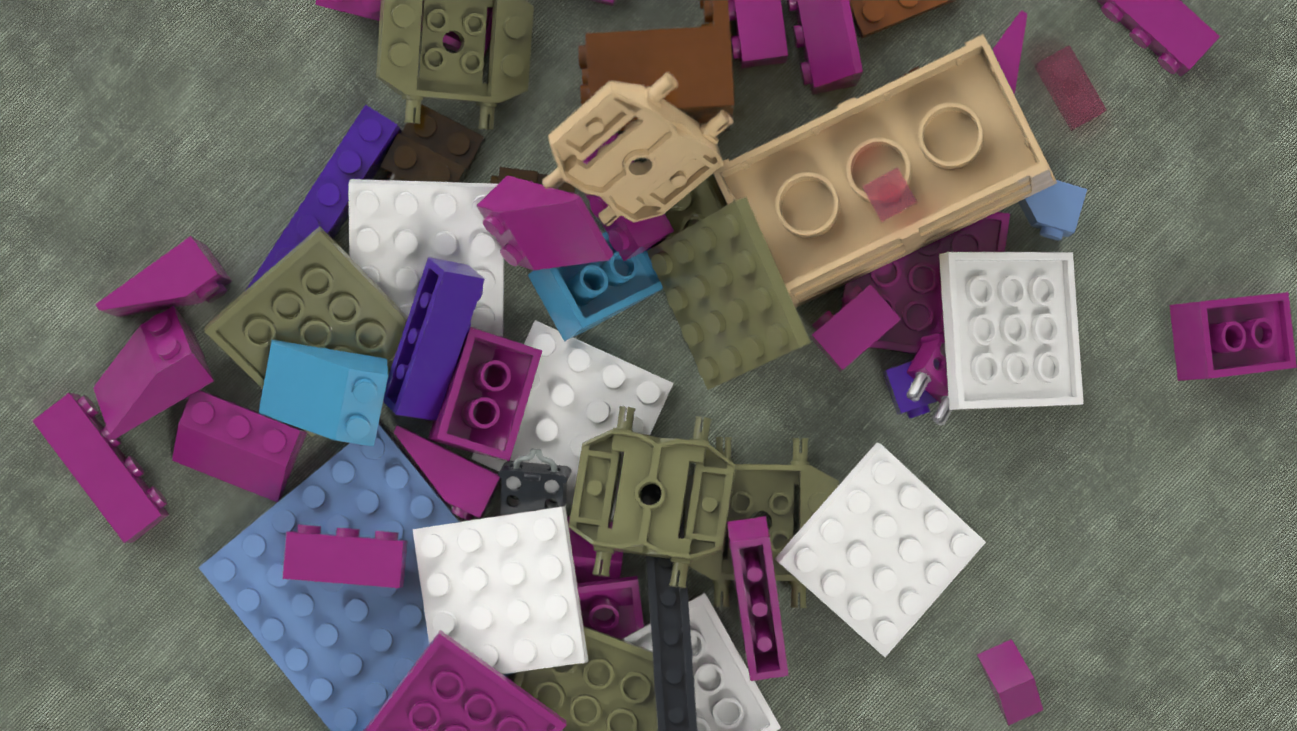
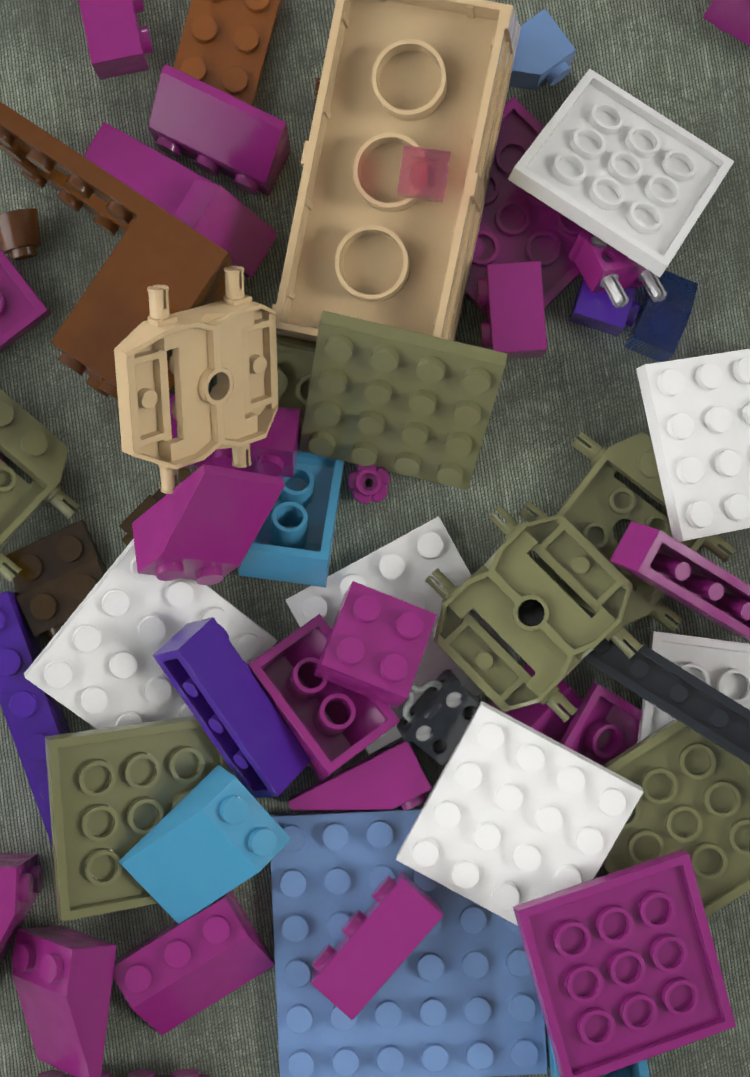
camera: 55 degrees left, 0 degrees up
none -> magenta brick [174,179,279,278]
none -> magenta brick [314,581,437,708]
none -> magenta plate [347,464,390,504]
none -> clear blue slope [624,270,698,362]

